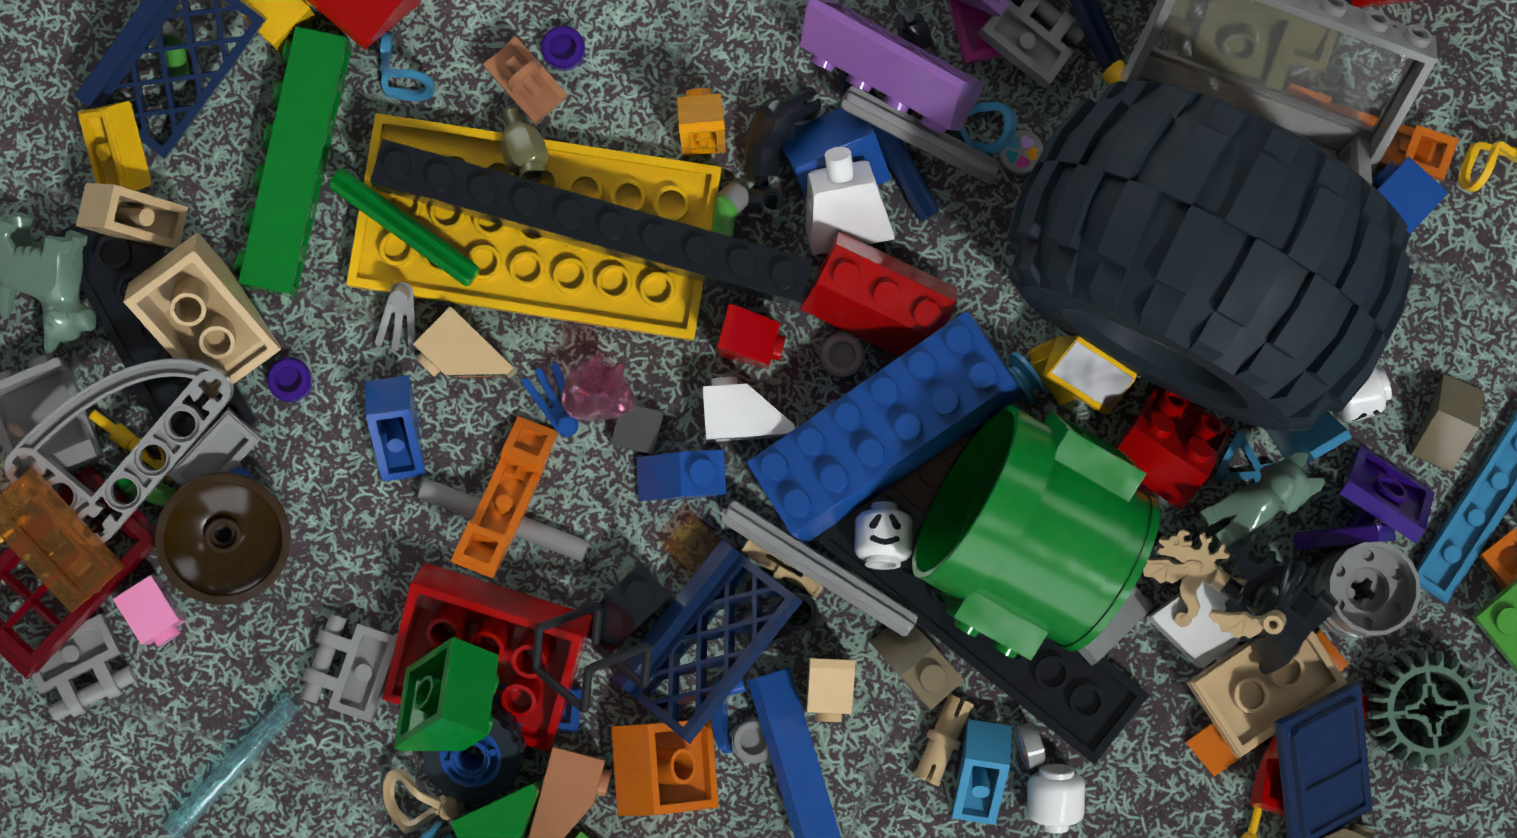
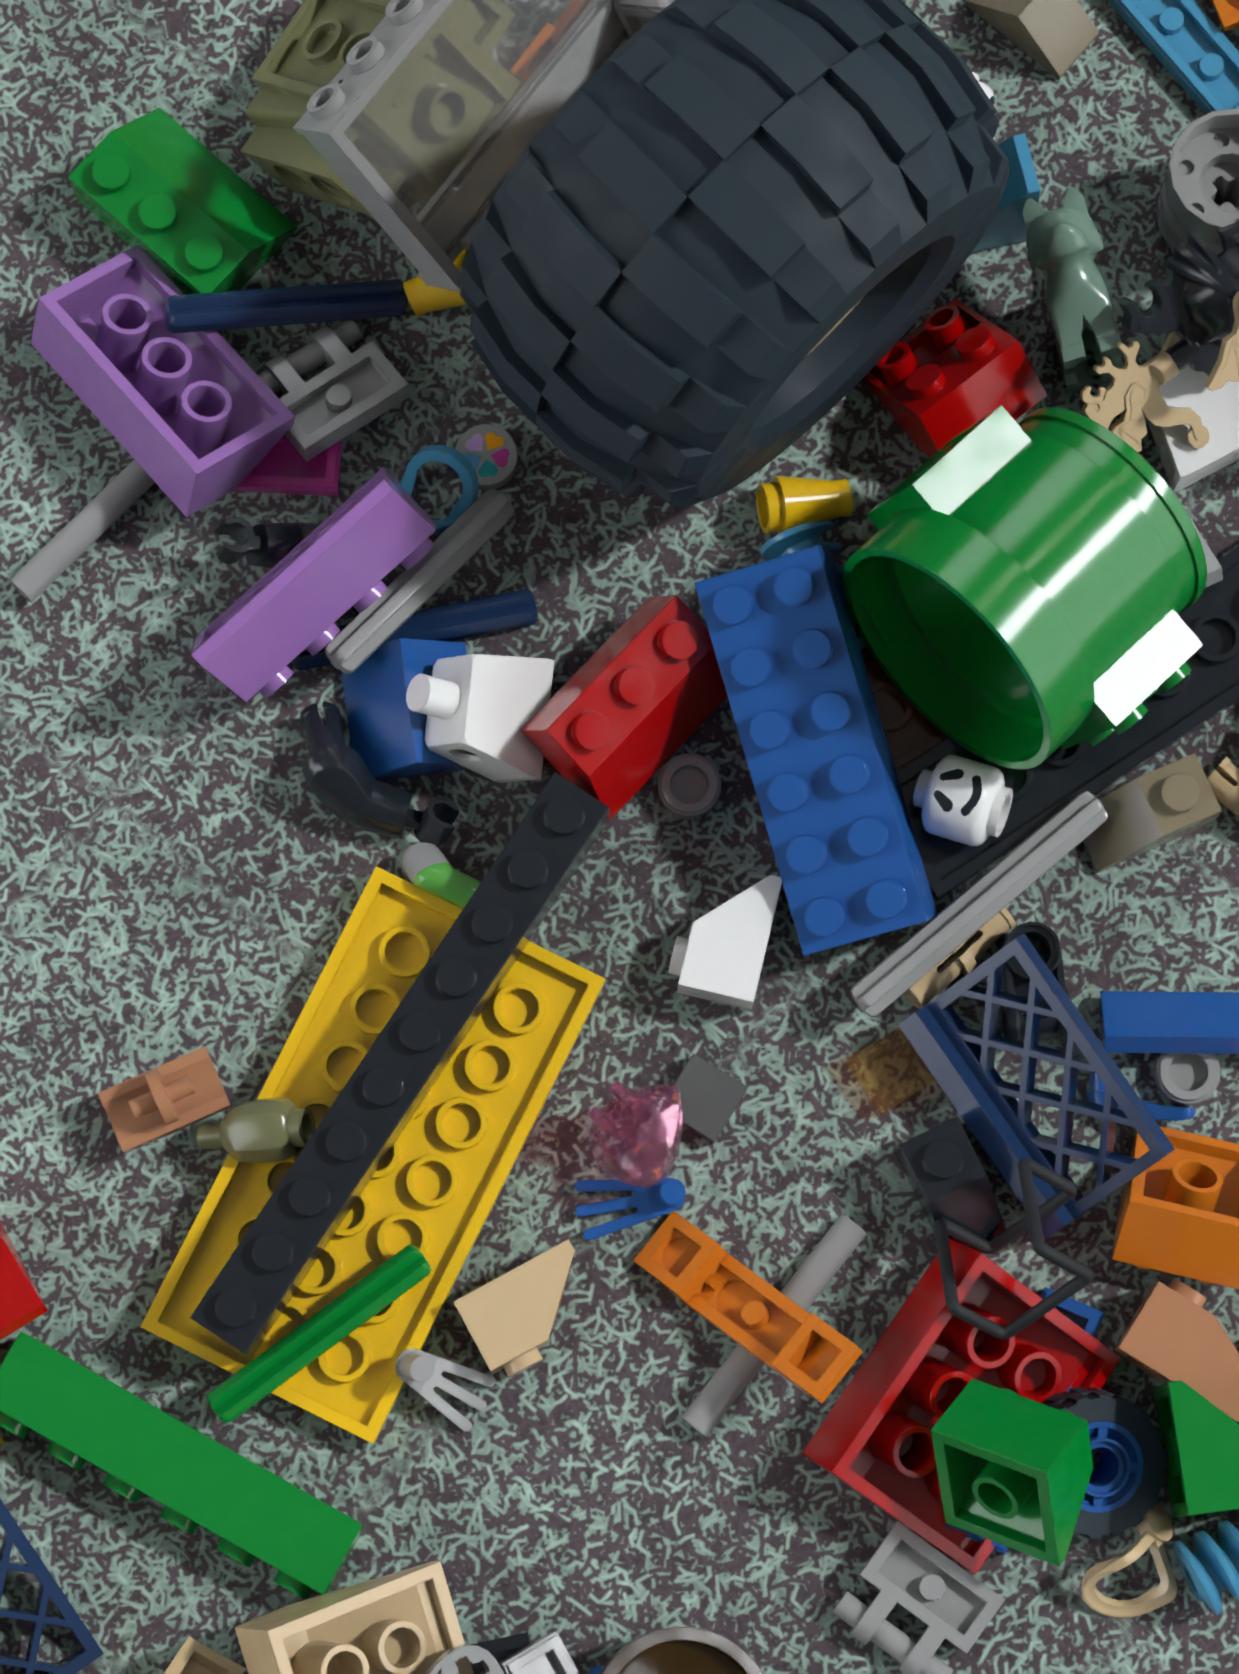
camera: 70 degrees left, 5 degrees down
dark purple tile [267,357,313,402] -> none
blue slope [365,375,426,482] -> none
dark azure piece [380,32,435,102] -> none
dark purple tile [541,26,585,71] -> none
blue slope [636,449,727,502] -> none
light orange slope [677,88,726,156] -> none
red slope [717,304,786,370] -> none
tan slope [806,658,856,722] -> none
flat silver slope [1042,335,1137,415] -> none
dark azure piece [1215,429,1272,482] -> none
dark purple tile [1294,523,1396,550] -> none
dark purple tile [1339,444,1435,543] -> none

